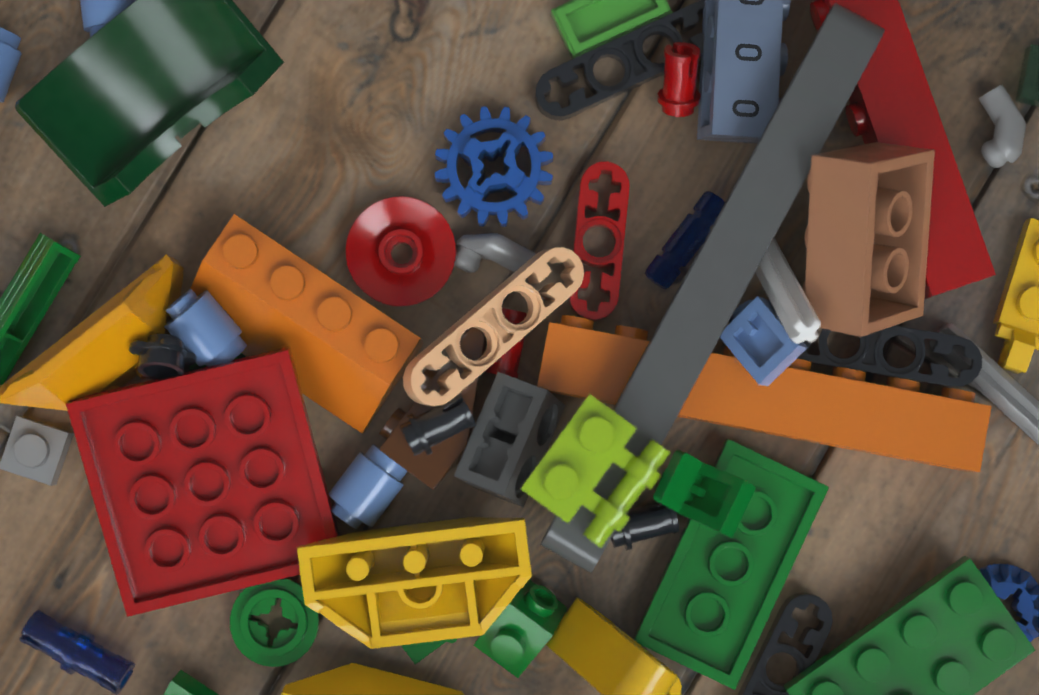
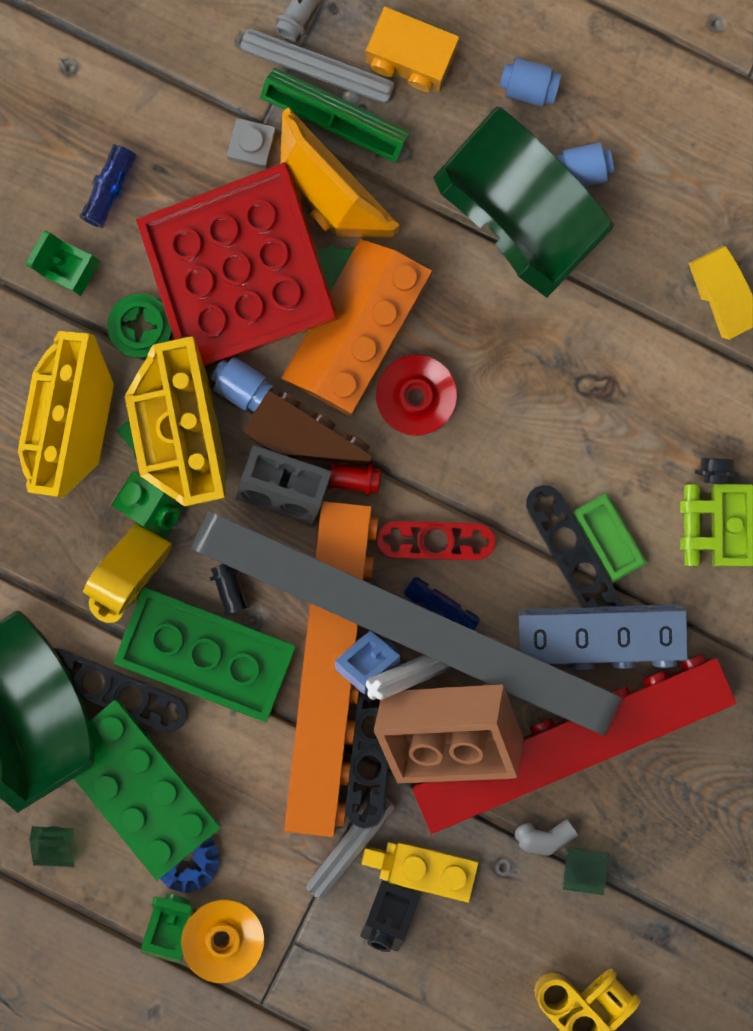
camera: 85 degrees right, 0 degrees up
black plate [129,334,196,380] -> none
medium blue brick [164,289,247,367] -> none
black pin [399,393,476,456] -> none
light nougat beam [403,247,584,406] -> none
blue gear [434,106,553,227] -> none
light grey arm [454,233,536,273] -> none
lime plate [521,394,670,548] -> none
green bracket [653,449,757,538] -> none
red pin [657,42,701,117] -> none

